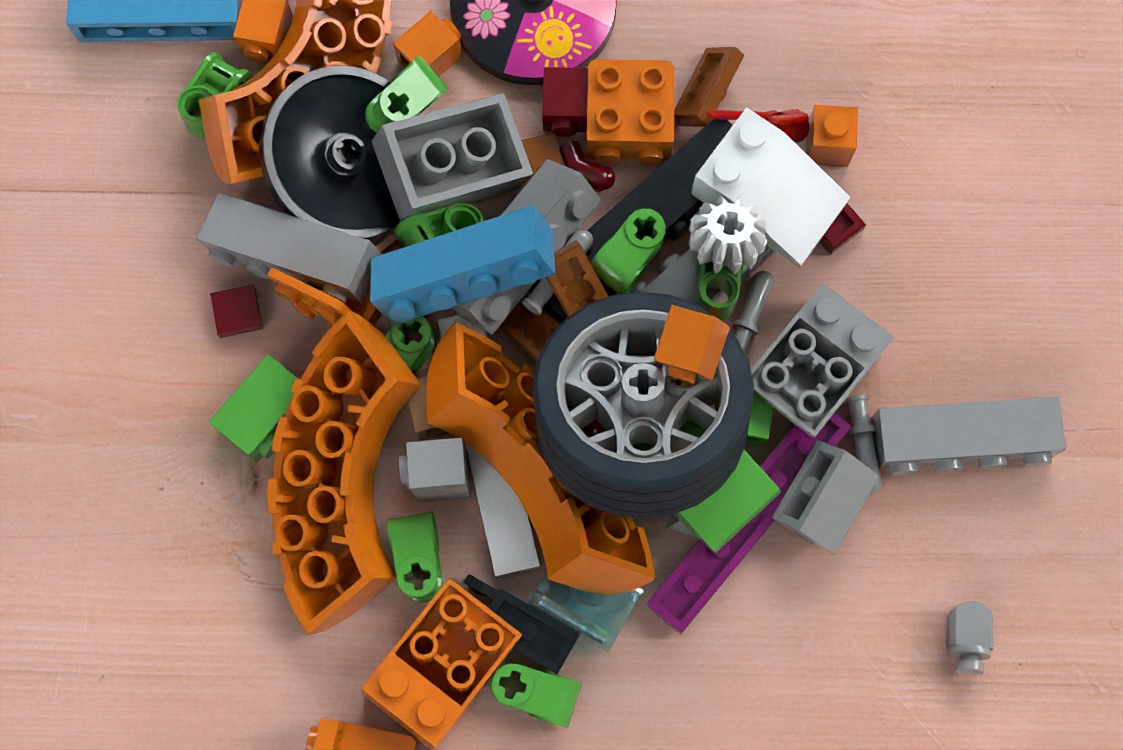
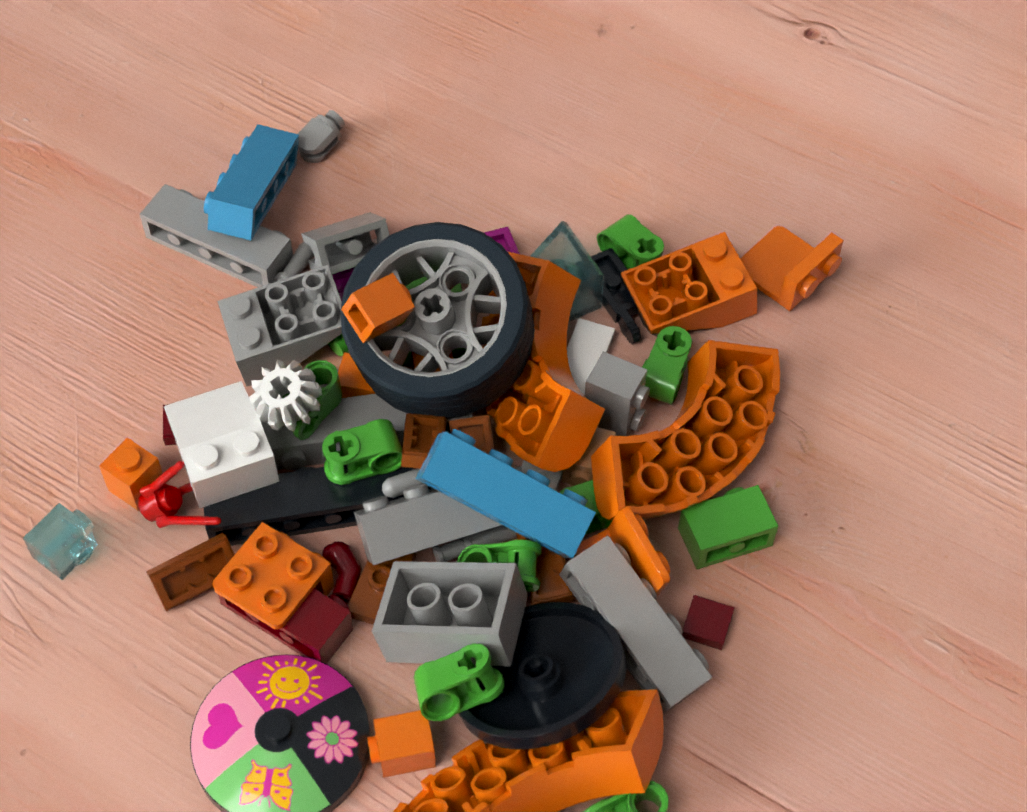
camera: 150 degrees left, 20 degrees down
none -> clear light blue brick [23,503,98,580]
none -> dark azure brick [204,124,299,241]

